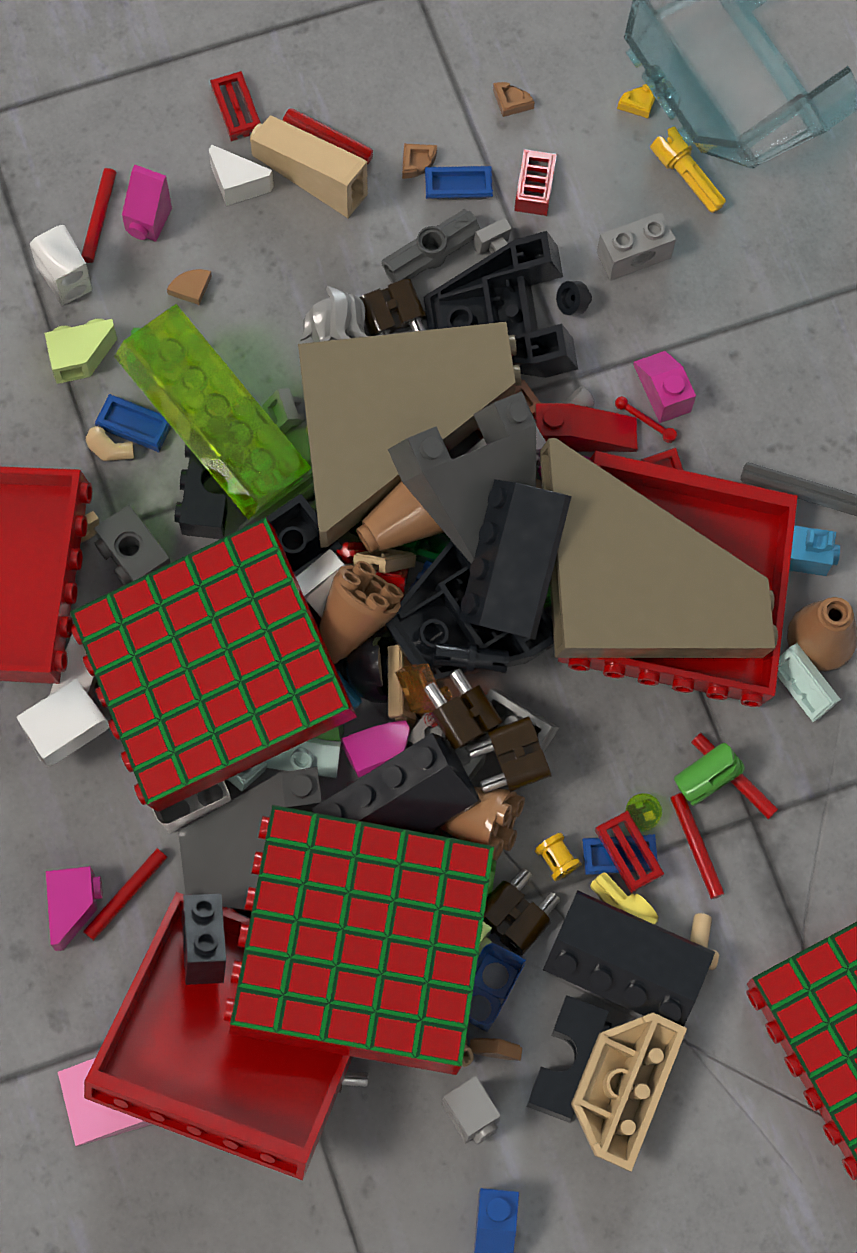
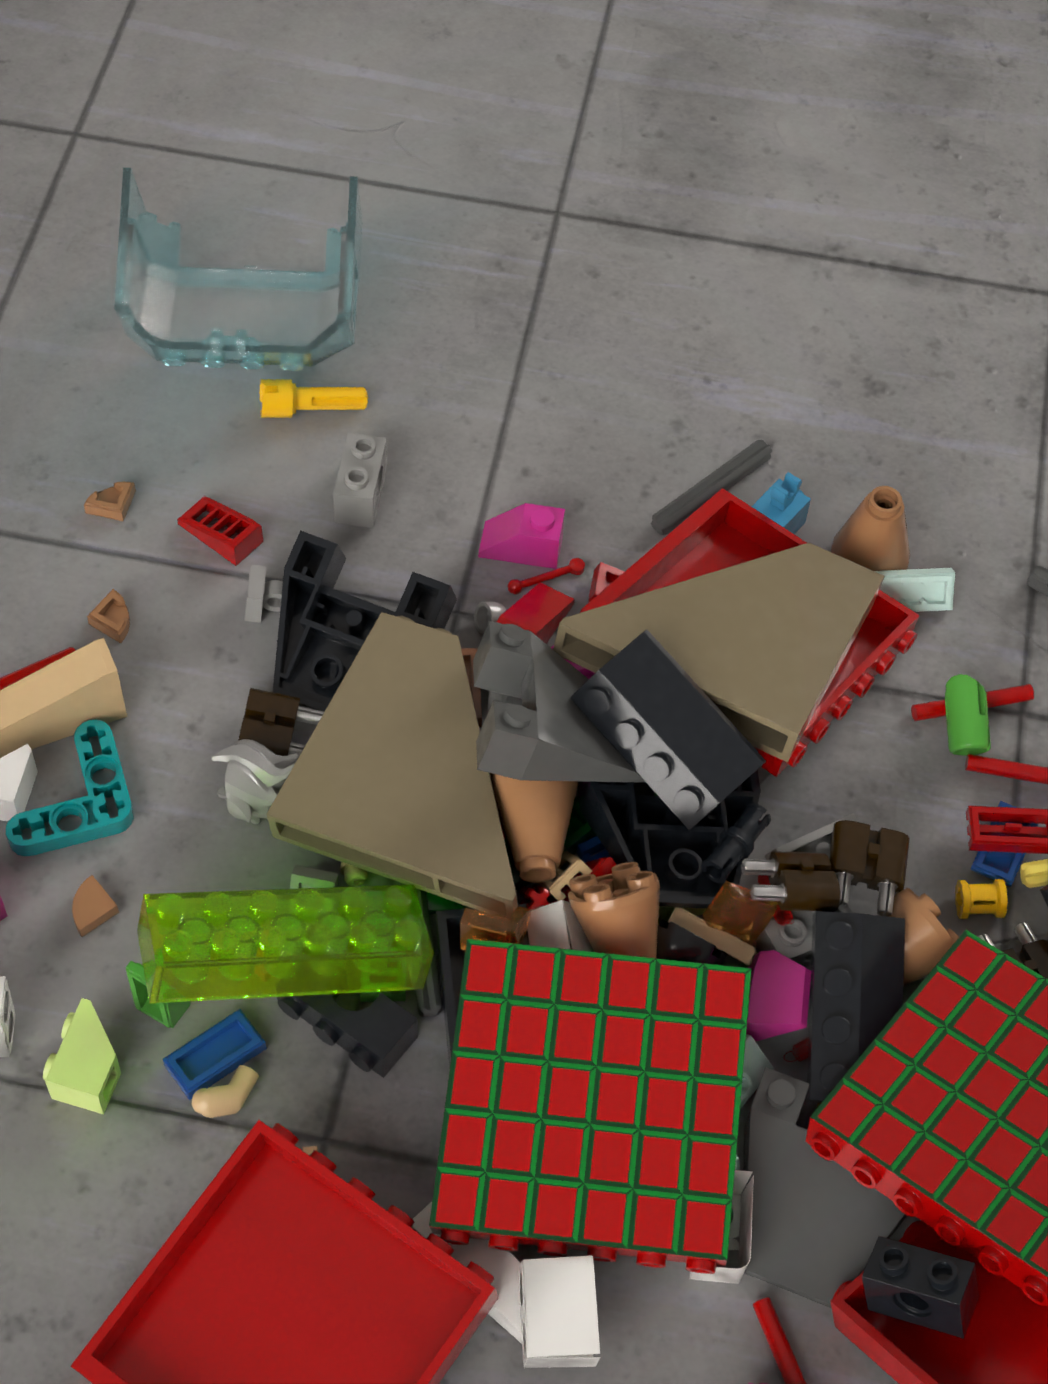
camera: 60 degrees left, 15 degrees down
dark grey brick [94,505,171,585] -> none
dark grey piece [382,209,481,283] -> none
blue tile [425,166,493,199] -> none
black tile [556,281,592,315] -> none
yellow tile [617,84,659,118] -> none
clear neon green tile [625,793,662,832] -> none
none -> teal beam [6,719,134,857]
none -> clear orange tile [460,906,532,950]

